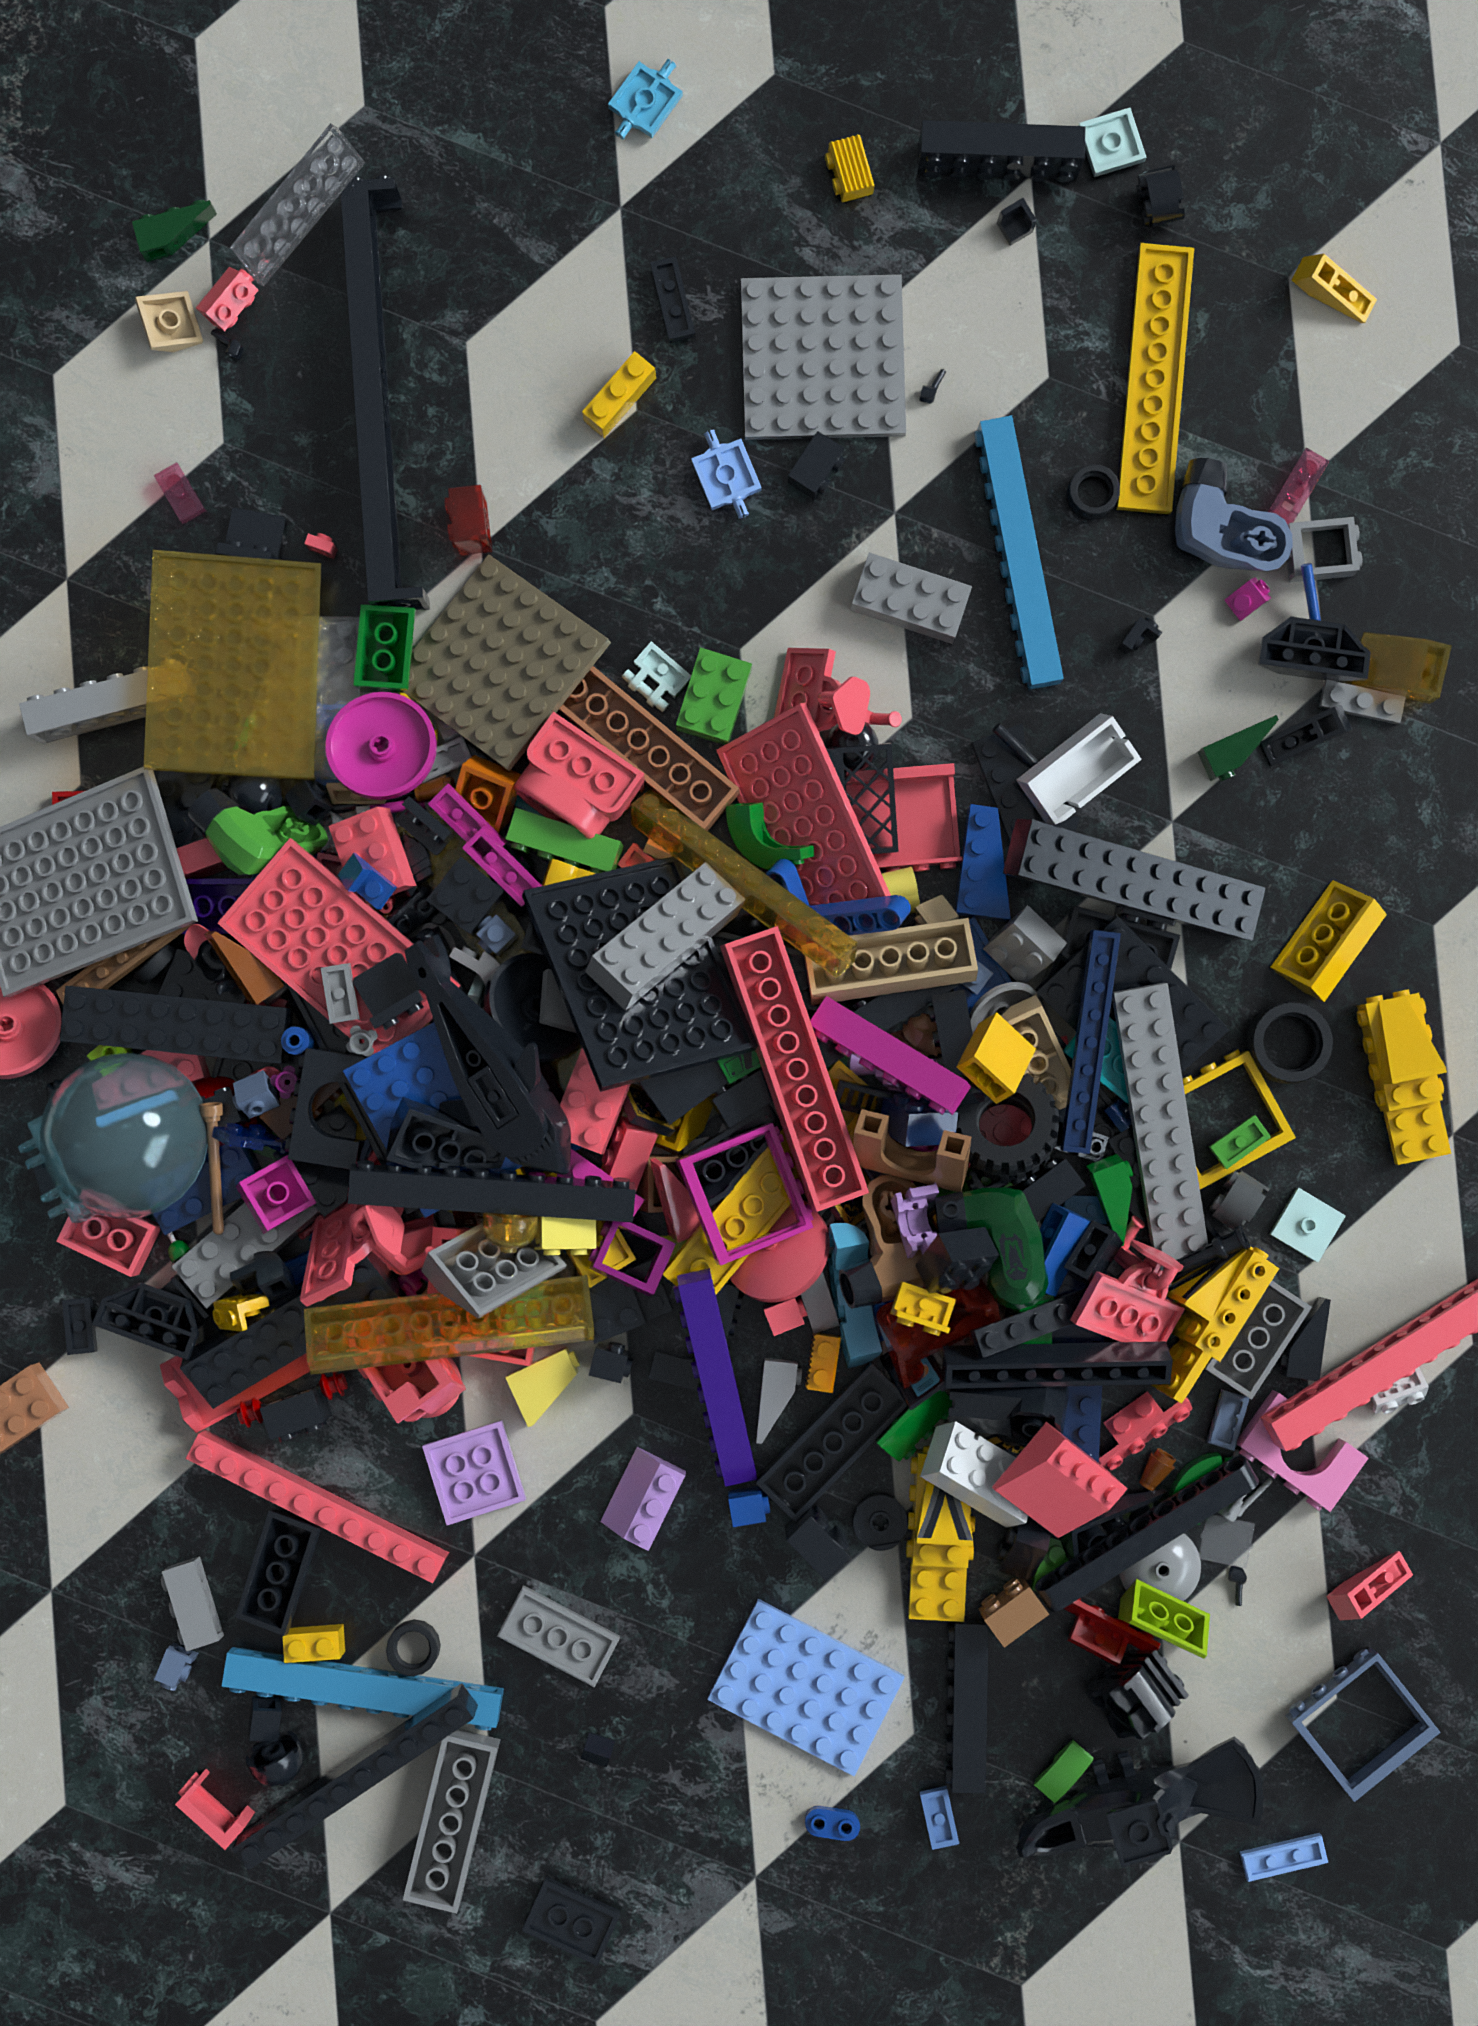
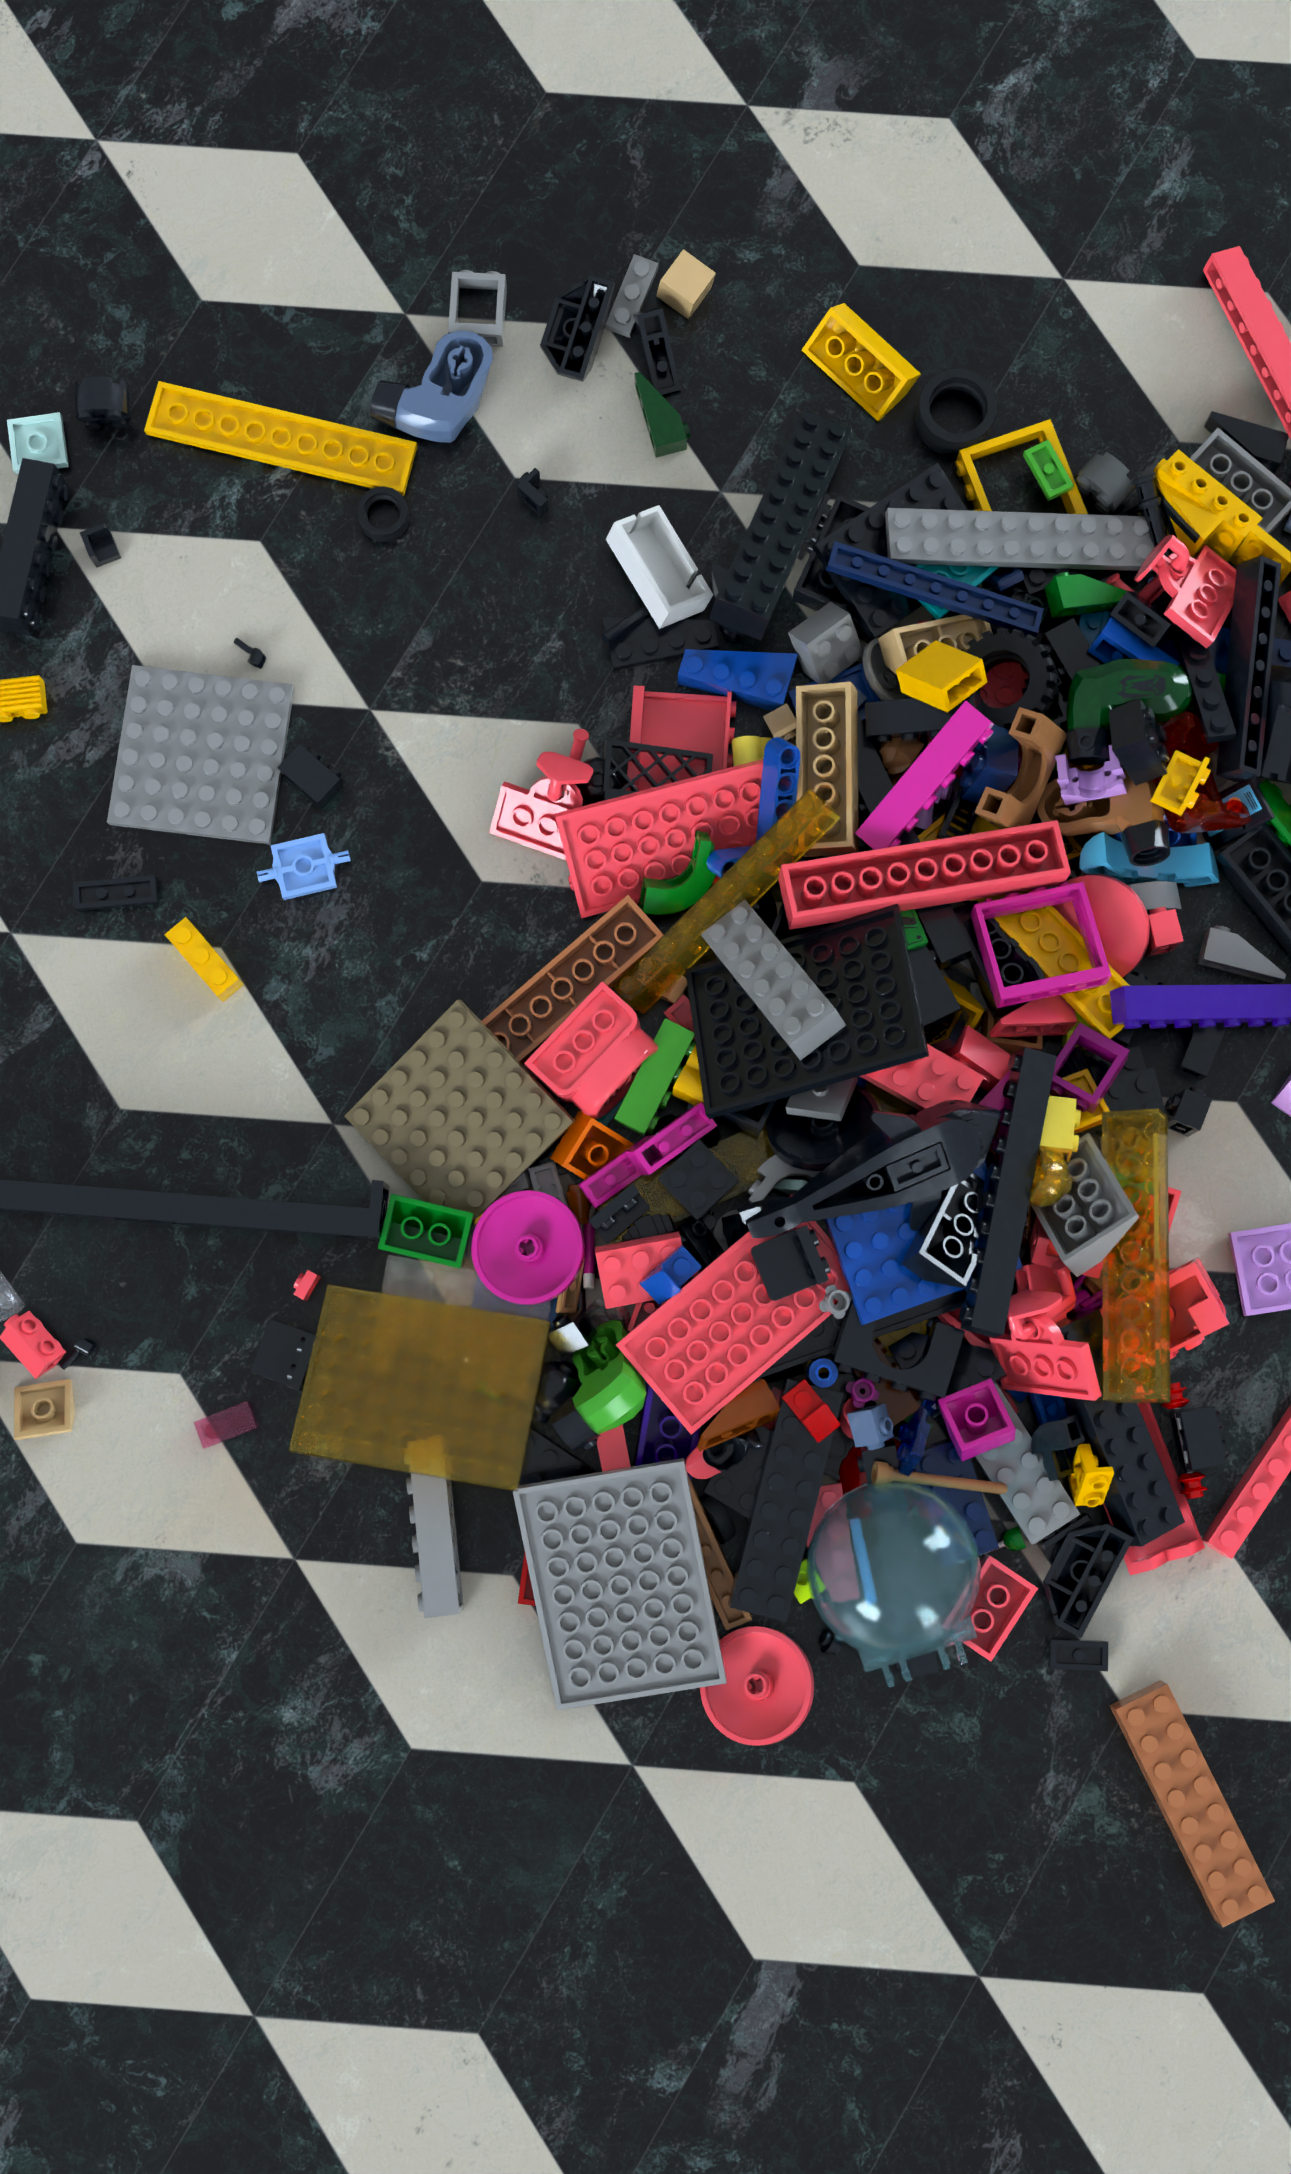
camera: 75 degrees left, 5 degrees down
light grey plate [321,963,360,1024] -> none
clear red brick [445,485,493,555] -> none
sand blue brick [477,915,518,956] -> none
light yellow slope [505,1347,580,1428] -> none
light aqua plate [622,641,691,712] -> none
bright green brick [676,648,752,745] -> none
light orange brick [805,1332,841,1393] -> none
light grey brick [850,552,972,644] -> none
dark azure brick [974,415,1064,690] -> none
dark pink bracket [1224,577,1271,621] -> none
clear pink plate [1268,447,1329,525] -> none
light aqua plate [1269,1187,1345,1263] -> none
yellow slope [1291,253,1377,323] -> none
blue bar [1301,563,1321,621] -> none
clear yellow slope [1351,632,1452,704] -> none
yellow wedge [1357,989,1451,1165] -> none
none -> tan head [656,249,716,320]
none -> red slope [781,1379,841,1443]

